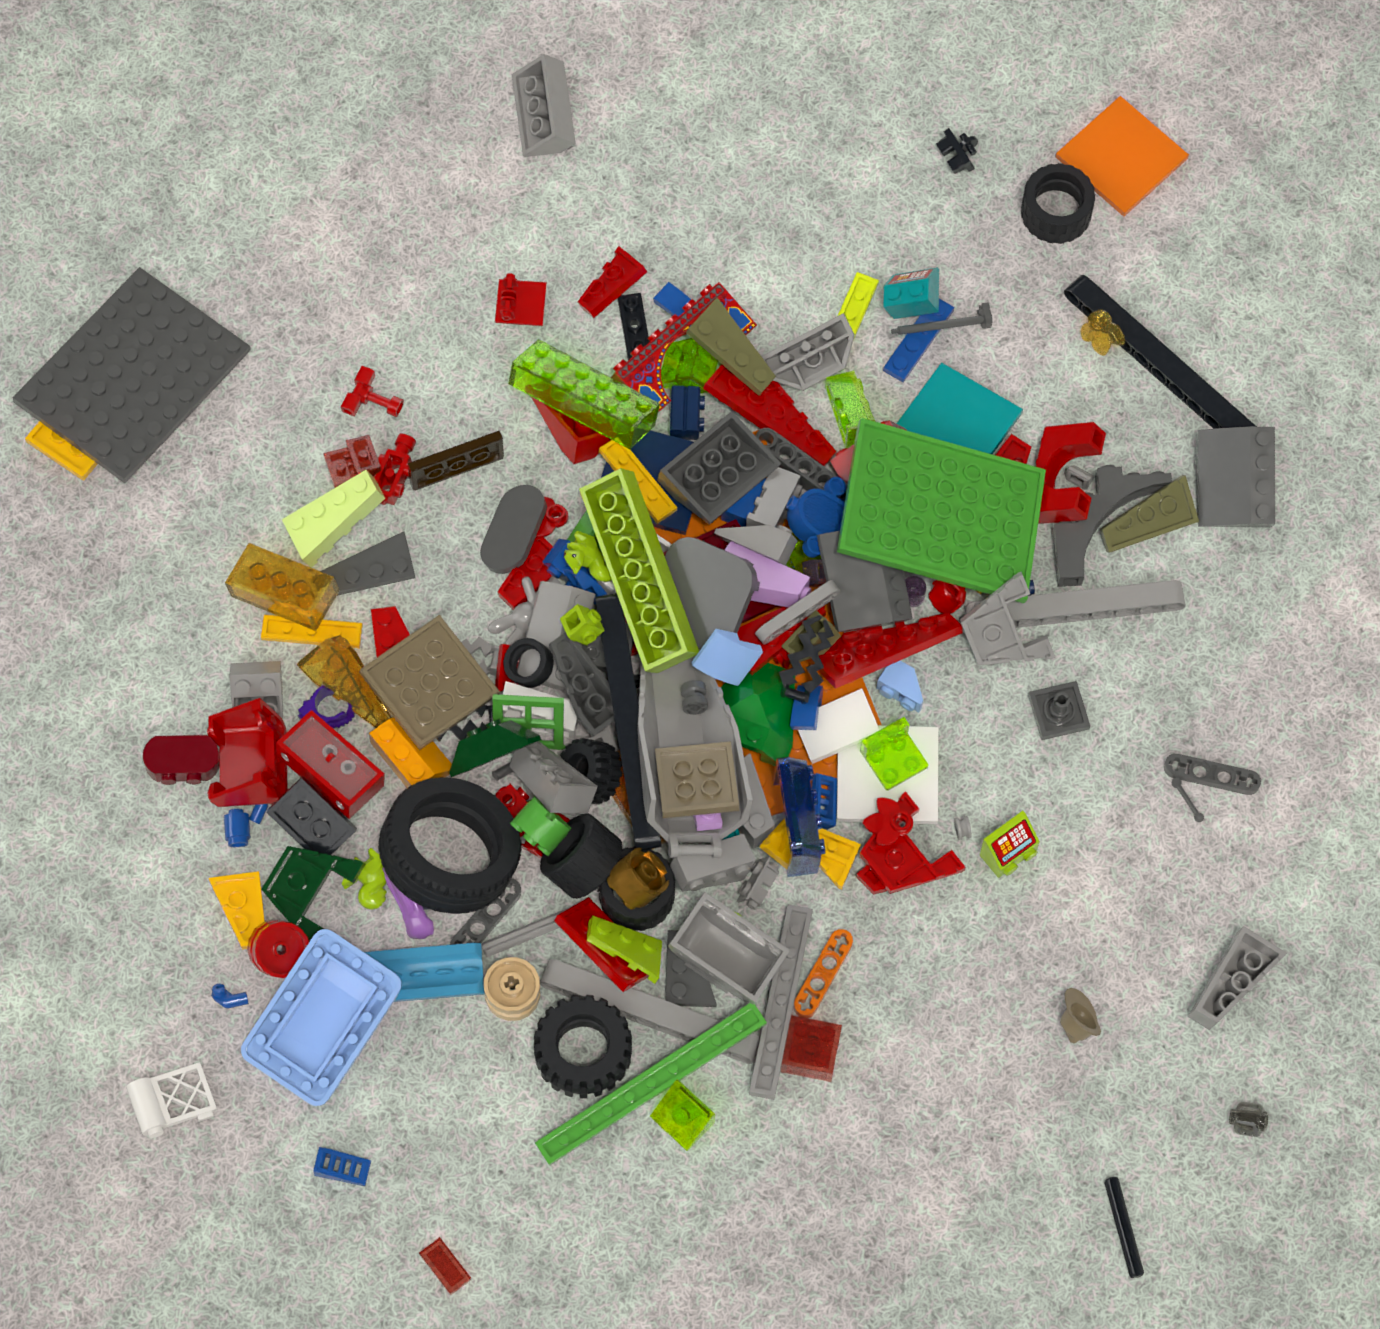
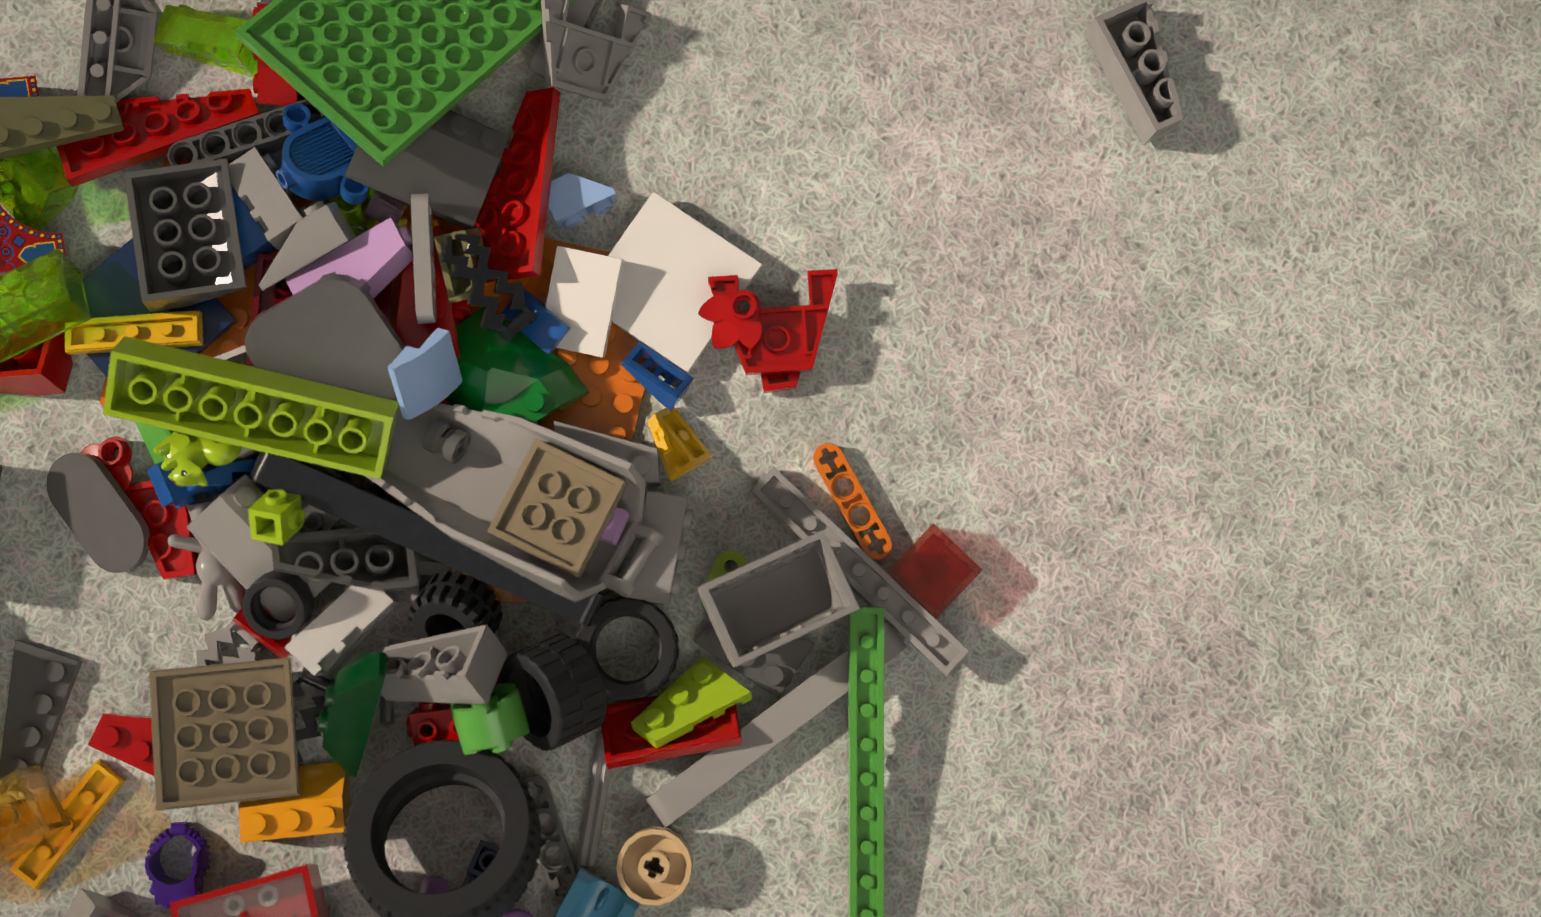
camera: 60 degrees left, 15 degrees up
clear yellow wedge [297,635,392,728] -> none
bright green window [493,694,566,750] -> none
black tyre [534,995,632,1099] -> none
pearl gold brick [607,848,669,910] -> none
clear neon green slope [650,1079,715,1151] -> none
dark blue brick [670,386,705,440] -> none
light grey hinge [736,856,779,910] -> none
clear blue windscreen [773,757,826,877] -> none
yellow wing [804,825,861,890] -> none
clear neon green bracket [860,717,928,791] -> none
clear purple wheel [905,576,927,608] -> none
red hair [929,580,966,614] -> none
light grey bush [954,816,972,840] -> none
slope [979,810,1040,878] -> none
dark grey plate [1028,681,1090,740] -> none
dark tan piece [1060,988,1101,1044] -> none
black axle [1104,1177,1144,1278] -> none
clear smoke head [1229,1101,1269,1137] -> none

